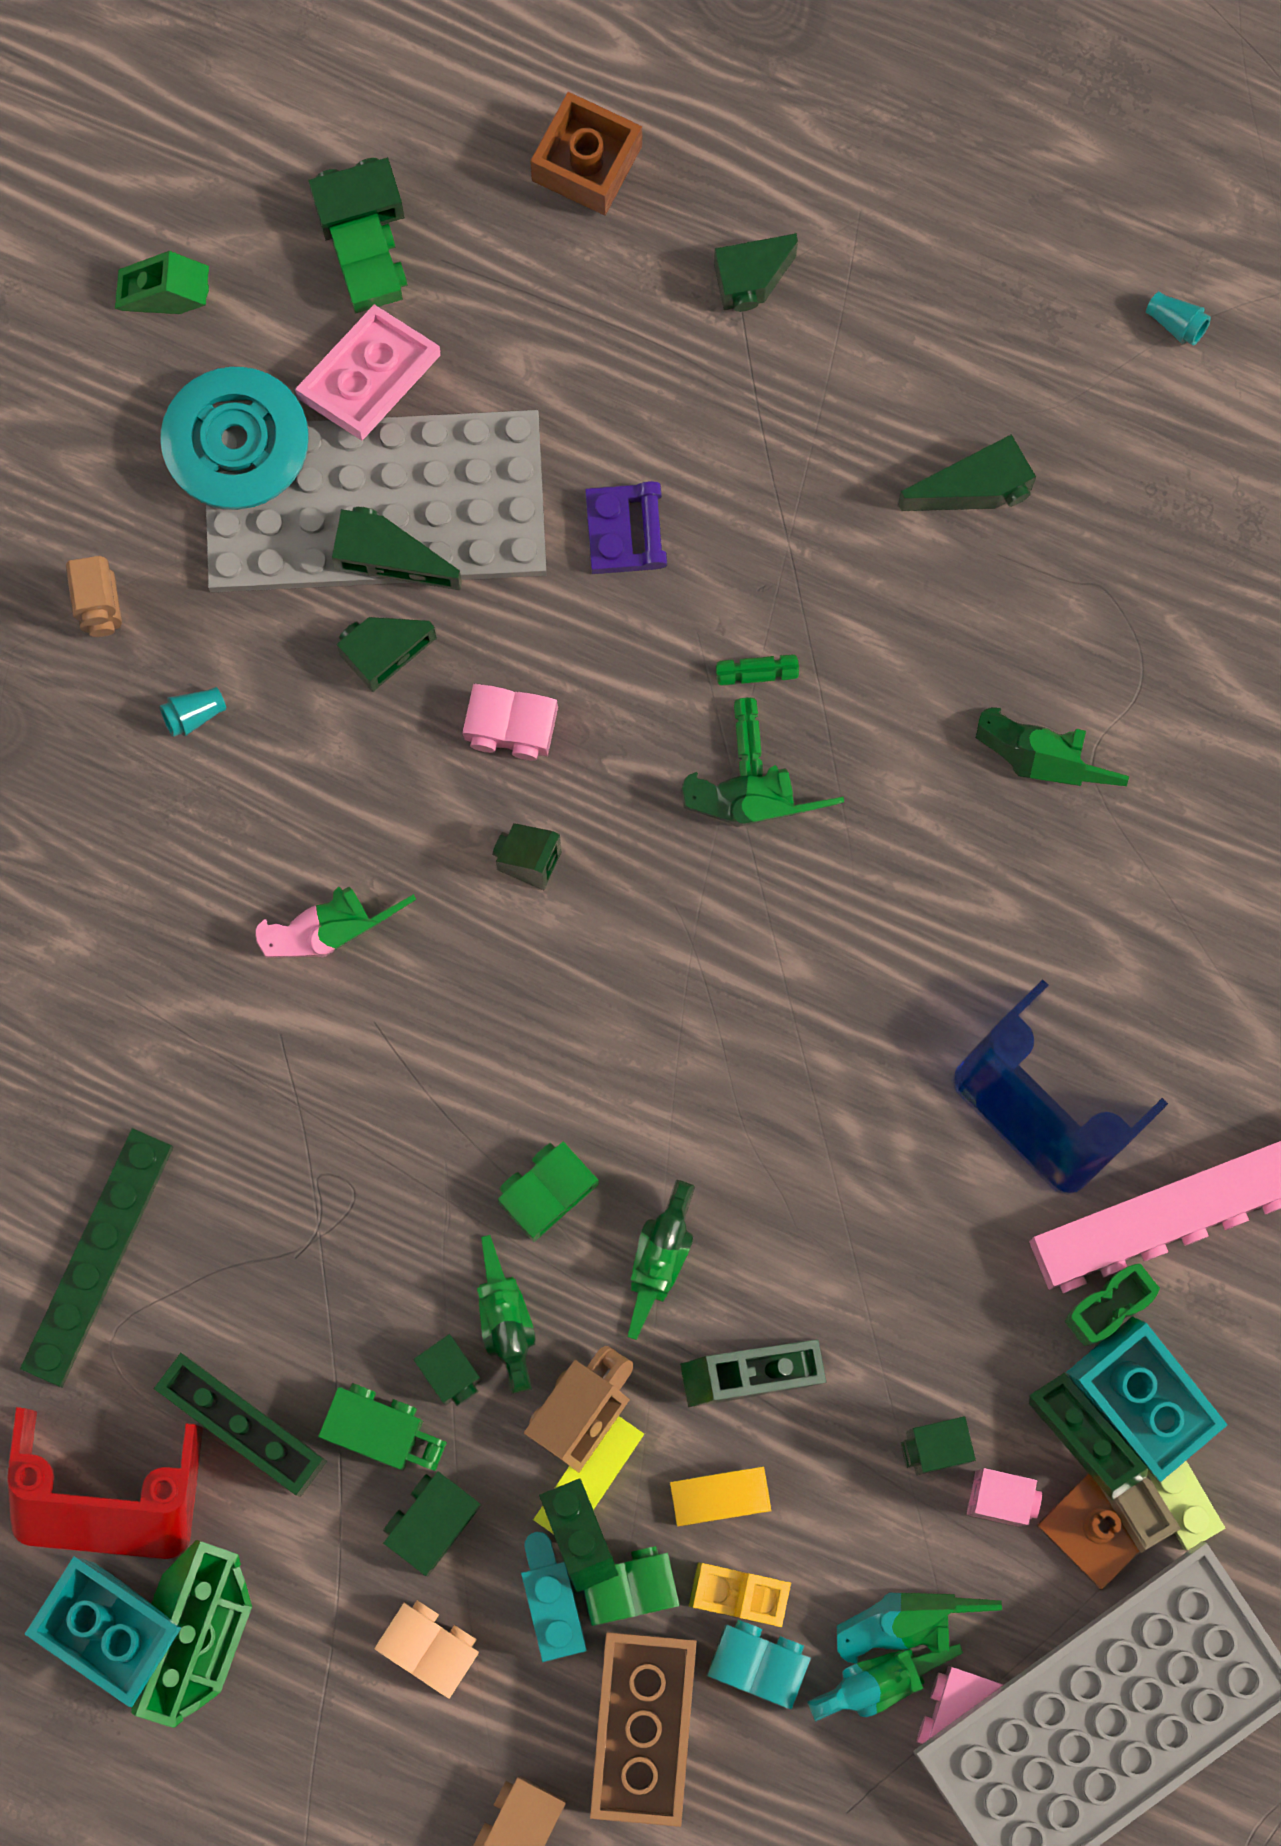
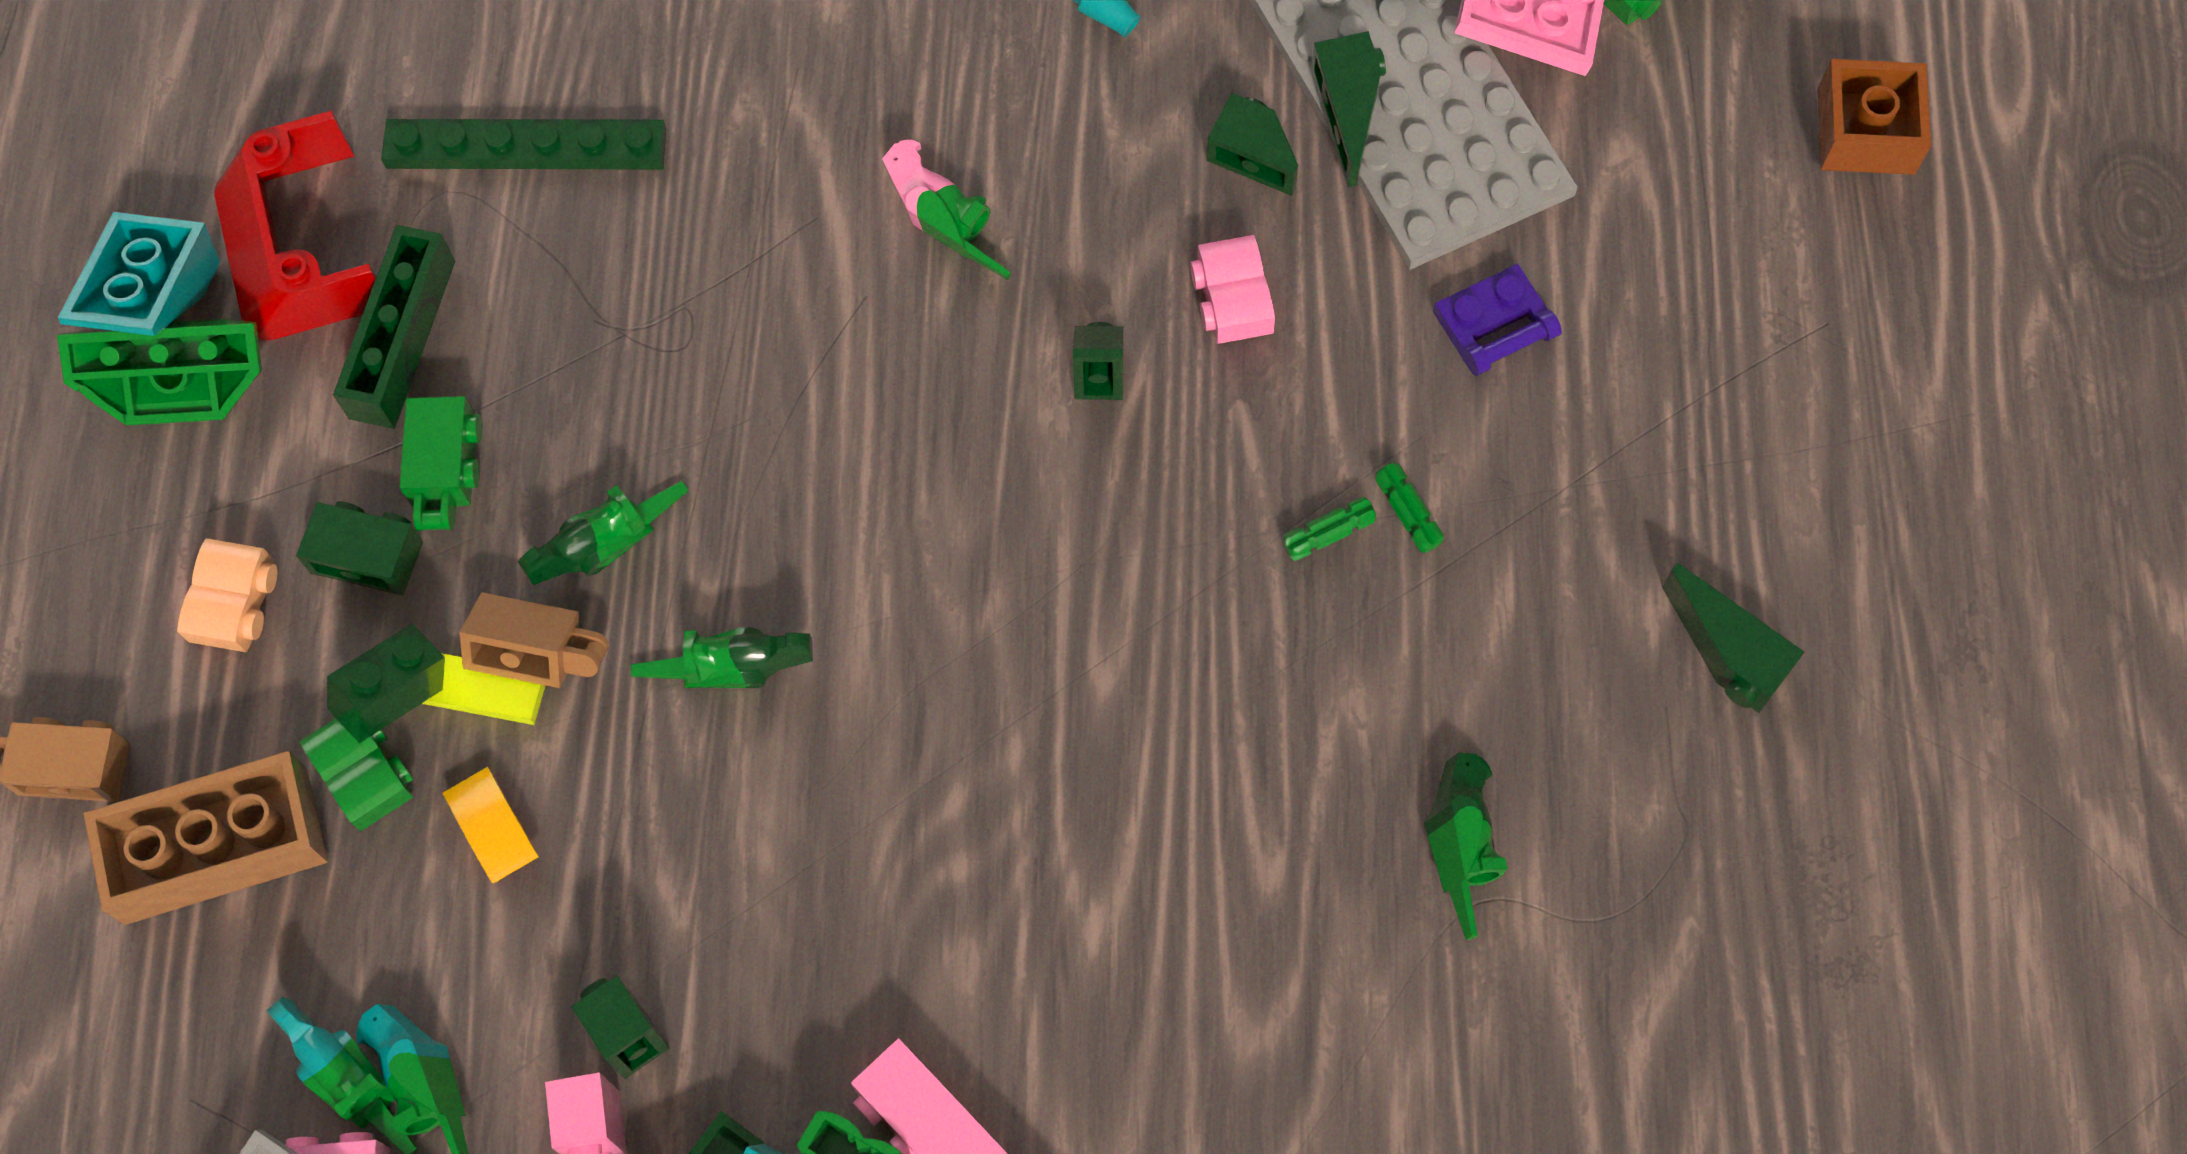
camera: 70 degrees right, 10 degrees down
dark green brick [413,1334,481,1407] -> none
green brick [498,1141,599,1243] -> none
teal brick [521,1532,587,1662] -> none
slope [680,1339,827,1408] -> none
animal [681,765,844,827] -> none
yellow slope [689,1562,791,1627] -> none
teal brick [706,1619,811,1710] -> none
dark green slope [714,233,798,312] -> none
clear blue windscreen [953,979,1168,1195] -> none
teal cone [1146,291,1211,346] -> none

